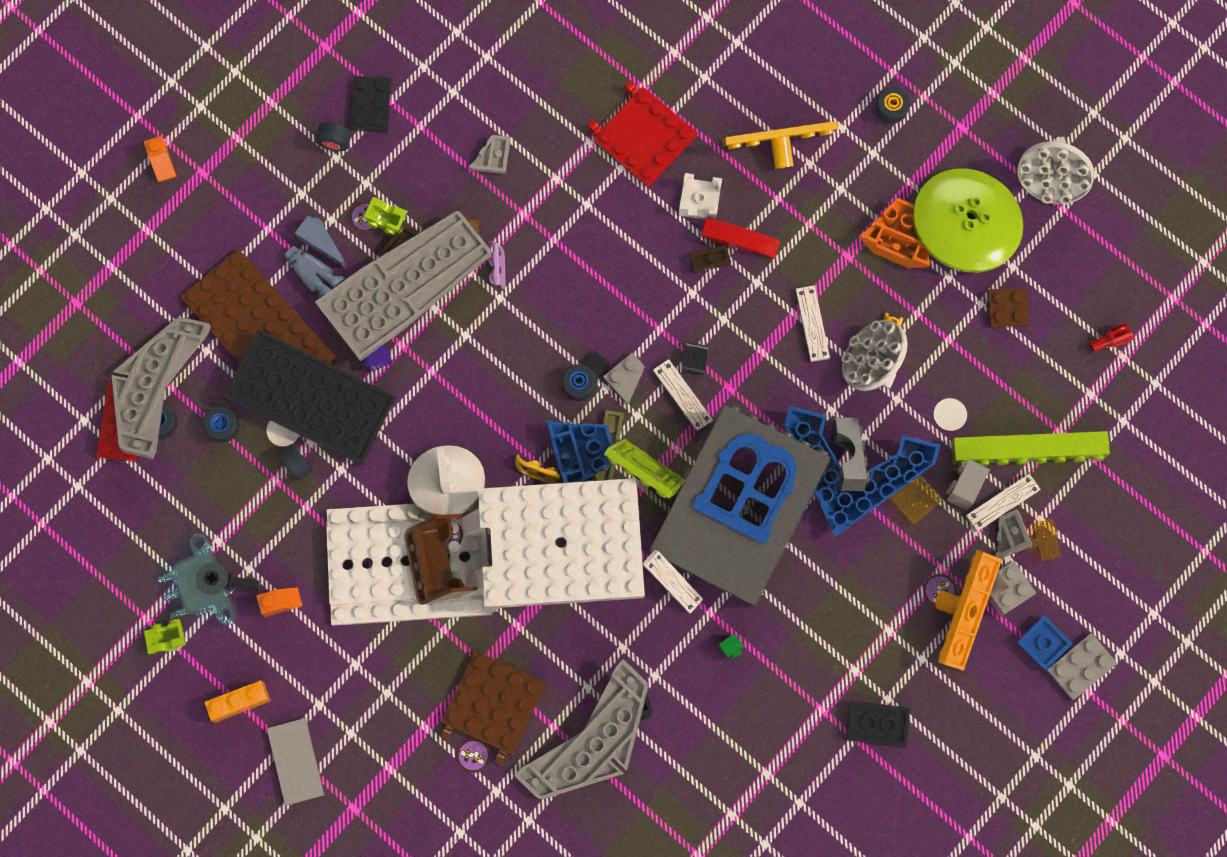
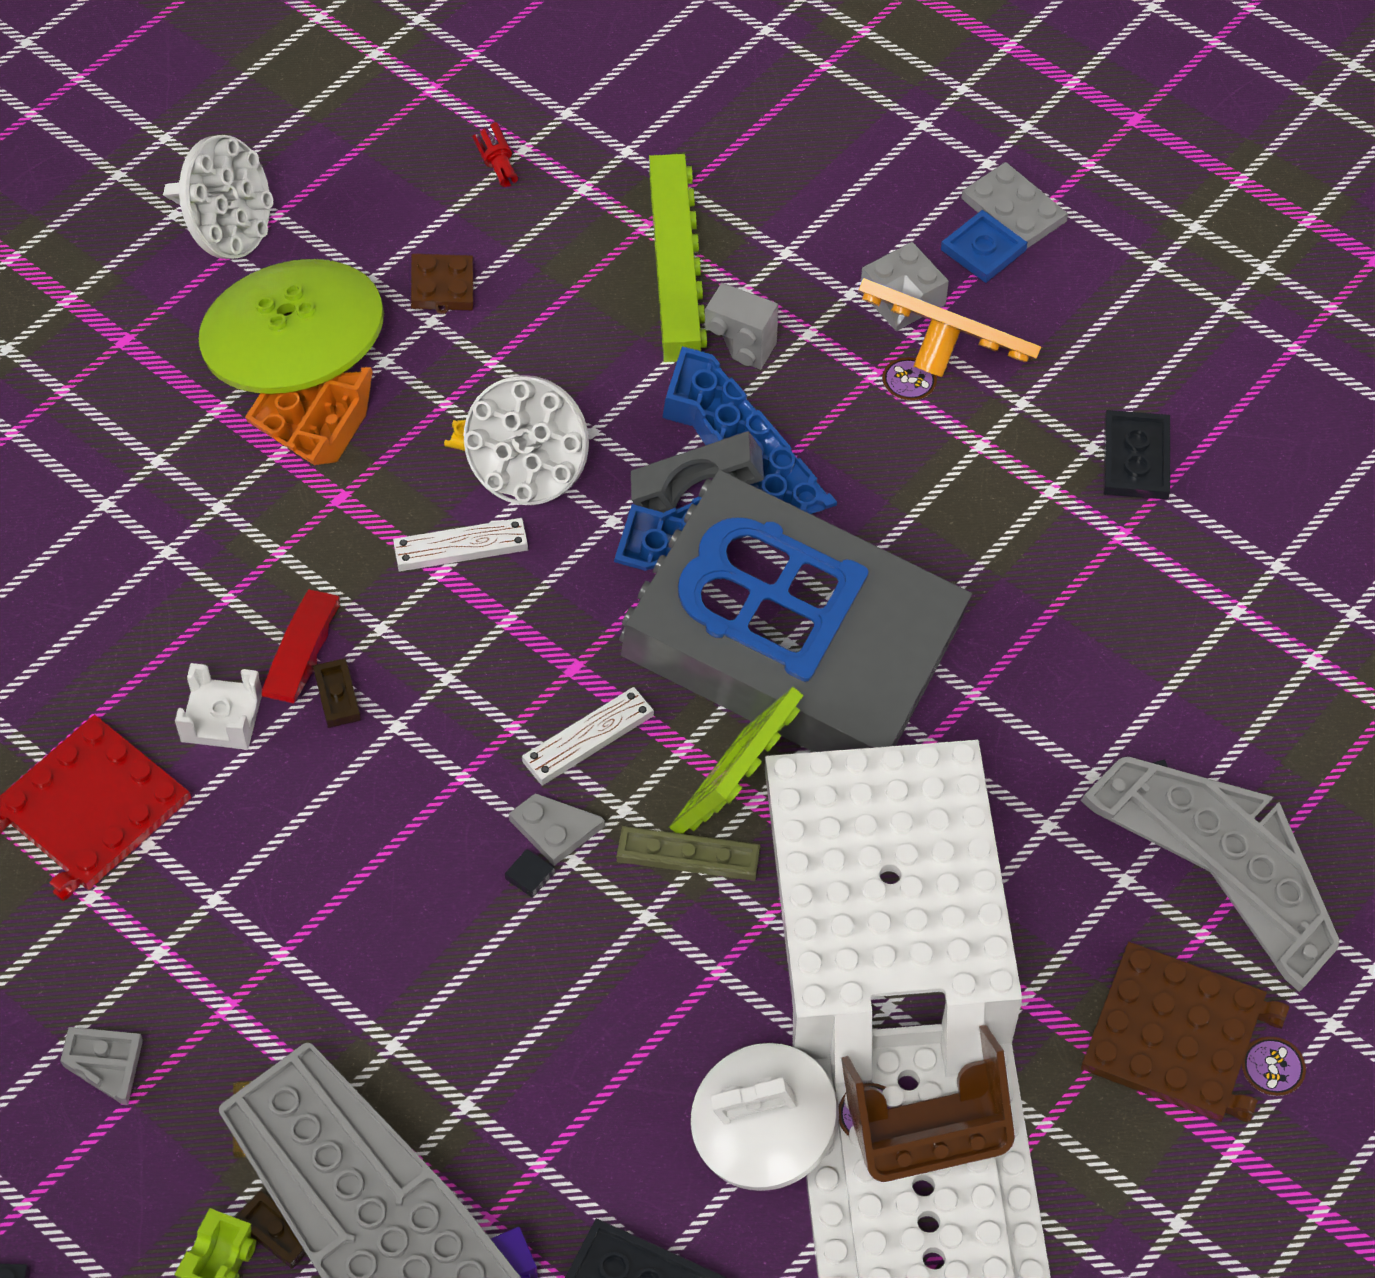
camera: 90 degrees left, 20 degrees down
lavender piece [488,241,506,289] -> none
yellow piece [515,454,561,484] -> none
blue wedge [546,420,613,483] -> none
black wheel [562,364,596,401] -> none
white tile [643,550,703,614] -> none
black piece [681,342,709,375] -> none
green plate [718,633,744,659] -> none
yellow plate [722,121,838,169] -> none
black wheel [875,87,910,124] -> none
clear yellow plate [888,475,943,526] -> none
white sticker [934,398,967,431] -> none
white tile [966,474,1041,532] -> none
light grey wing [996,509,1032,559] -> none
clear yellow plate [1023,519,1062,561] -> none

